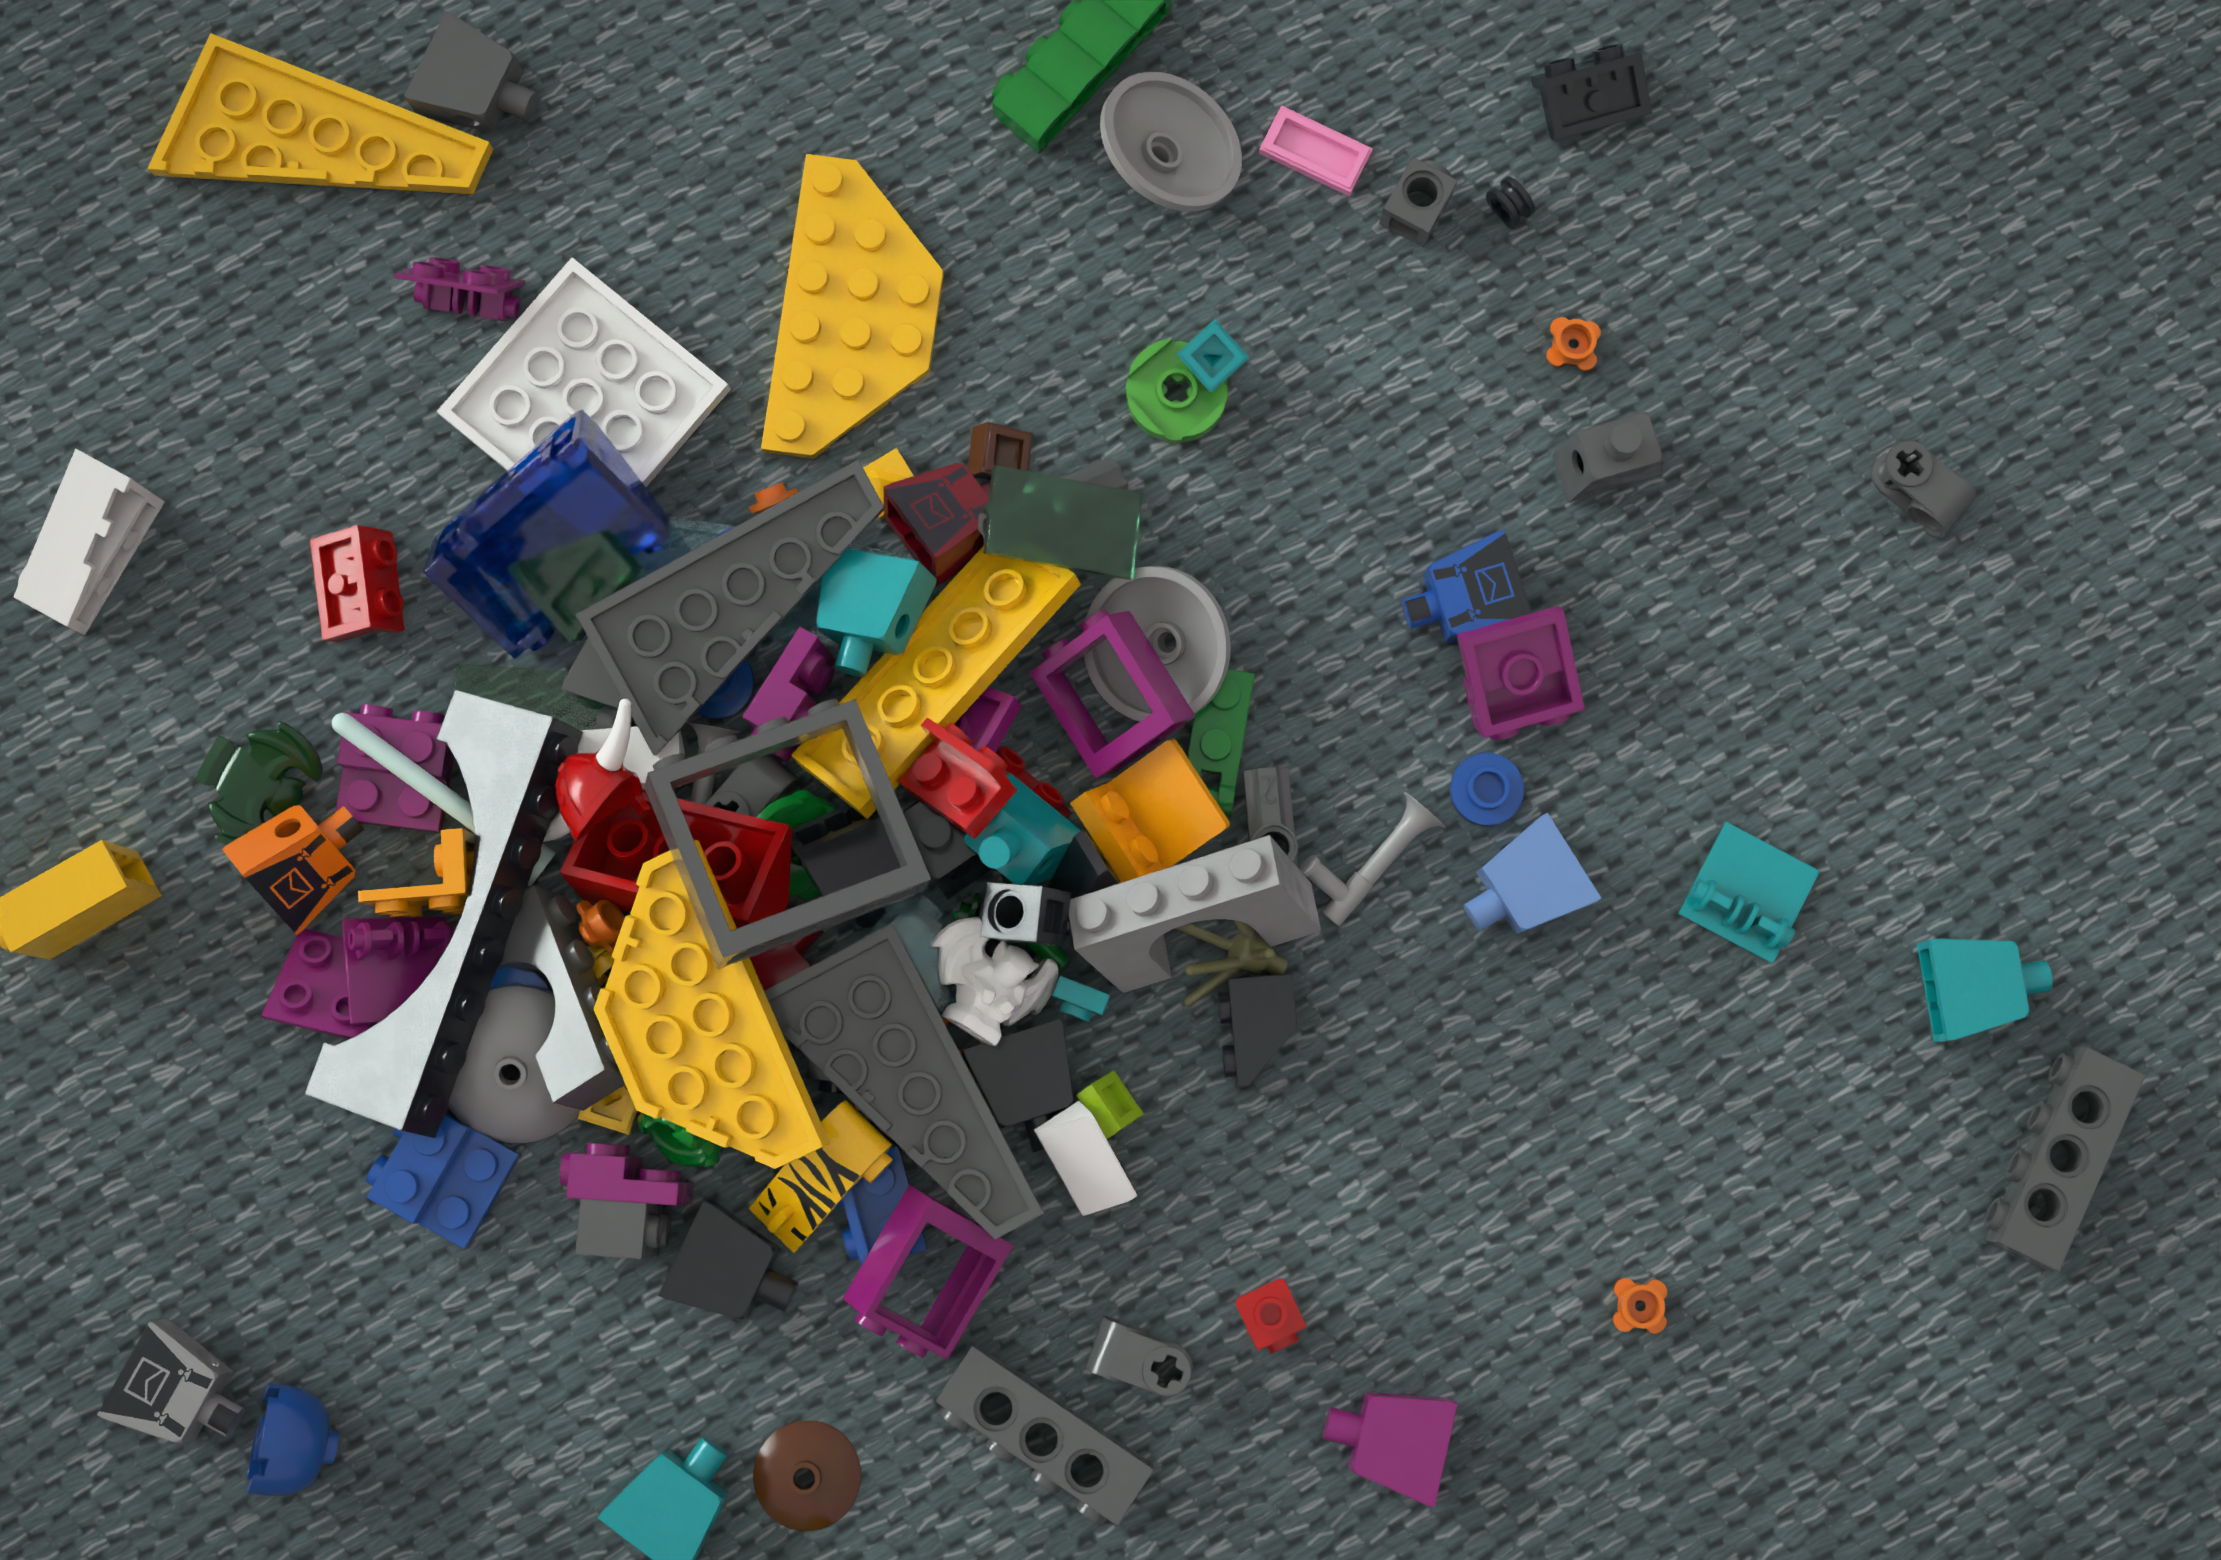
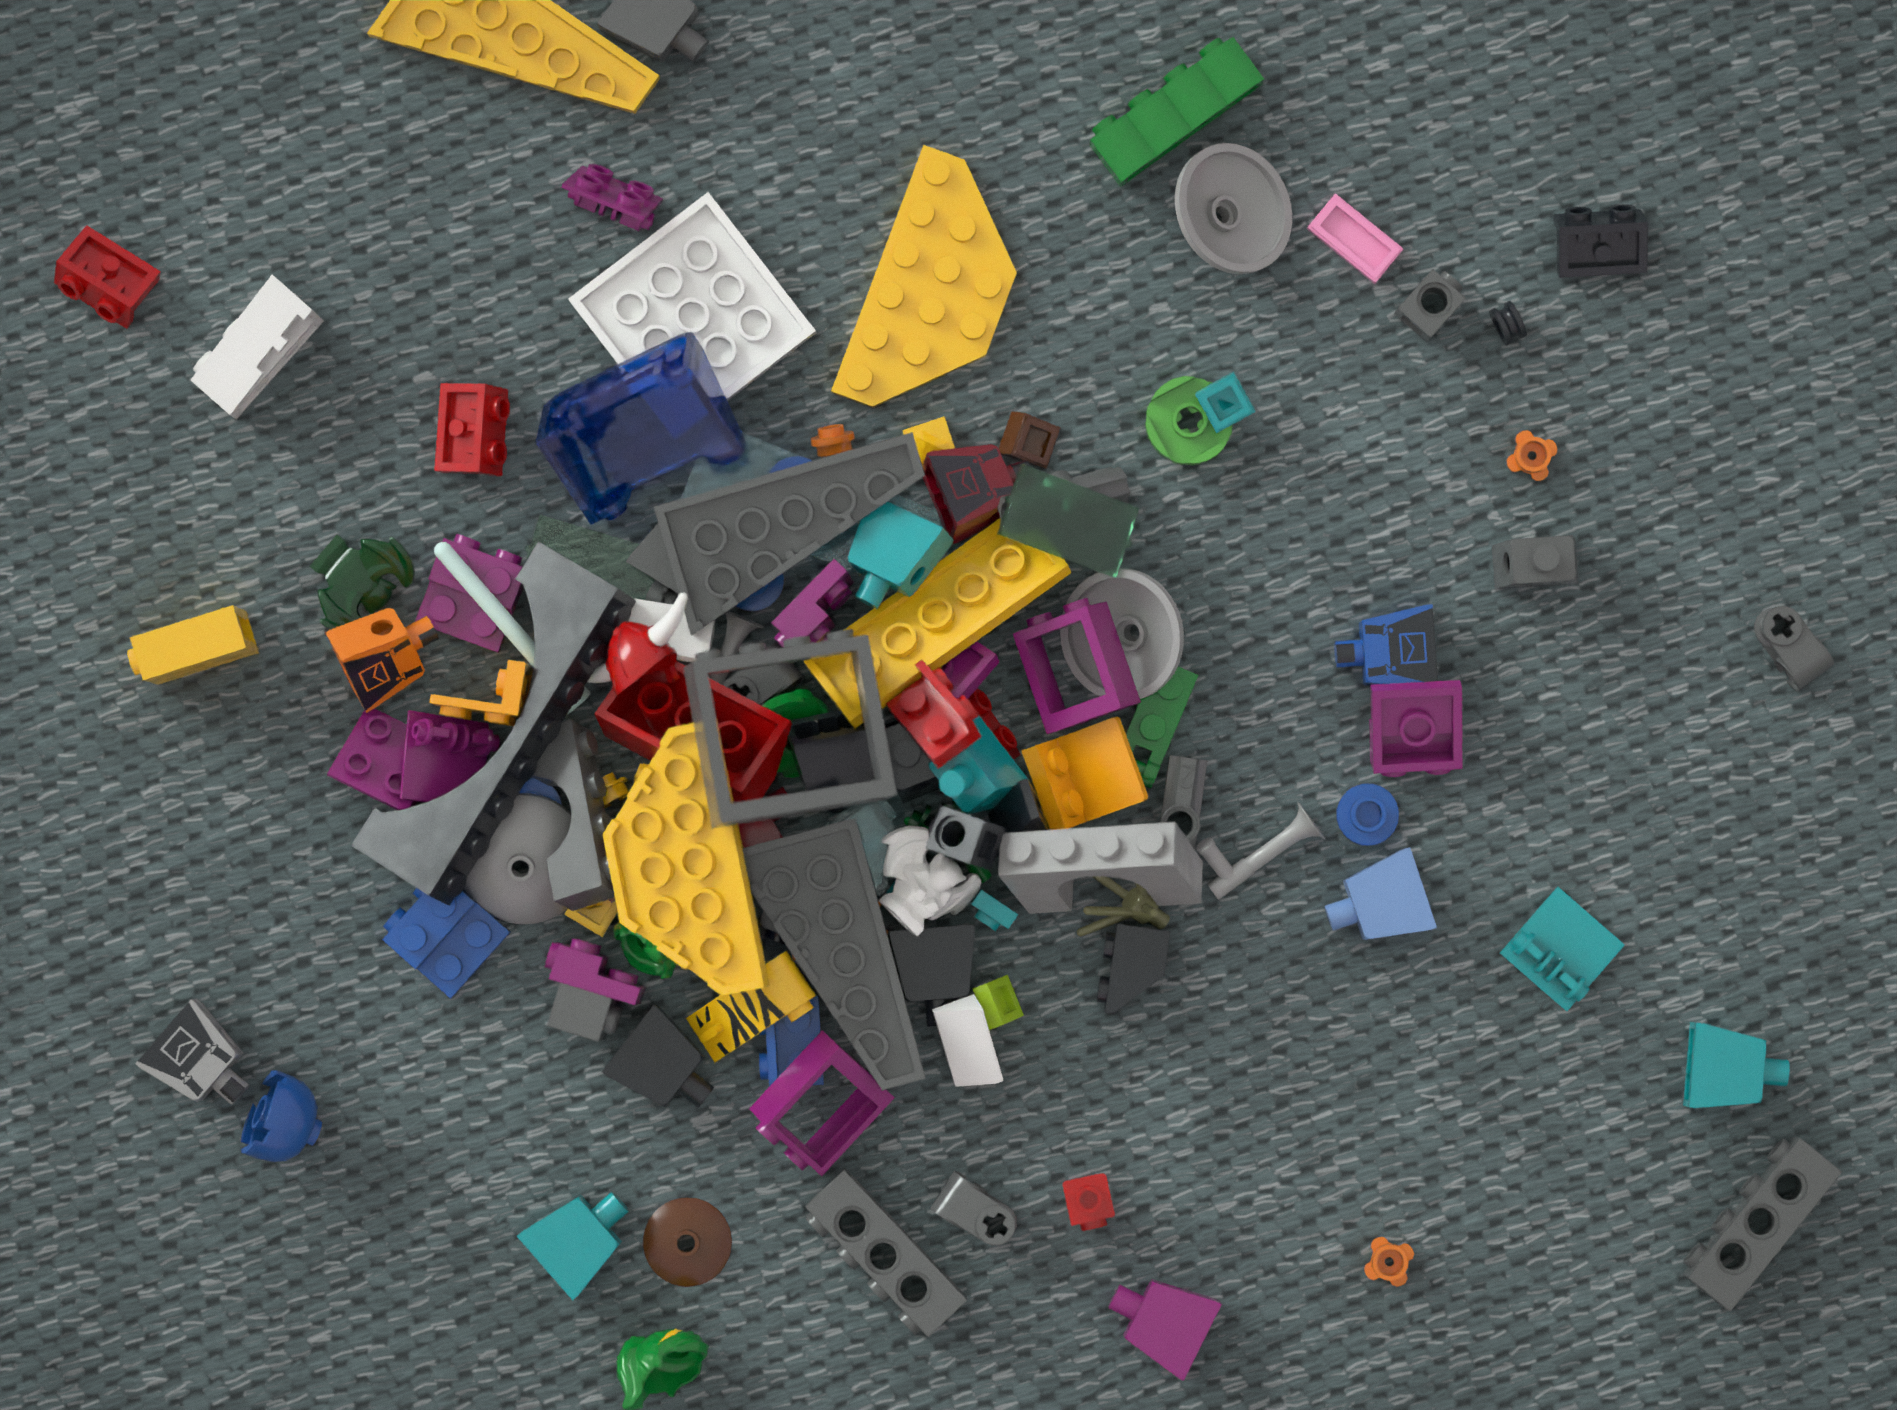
camera: 15 degrees right, 5 degrees up
clear green wing [506,530,643,642] -> none
orange plate [577,899,625,954] -> none

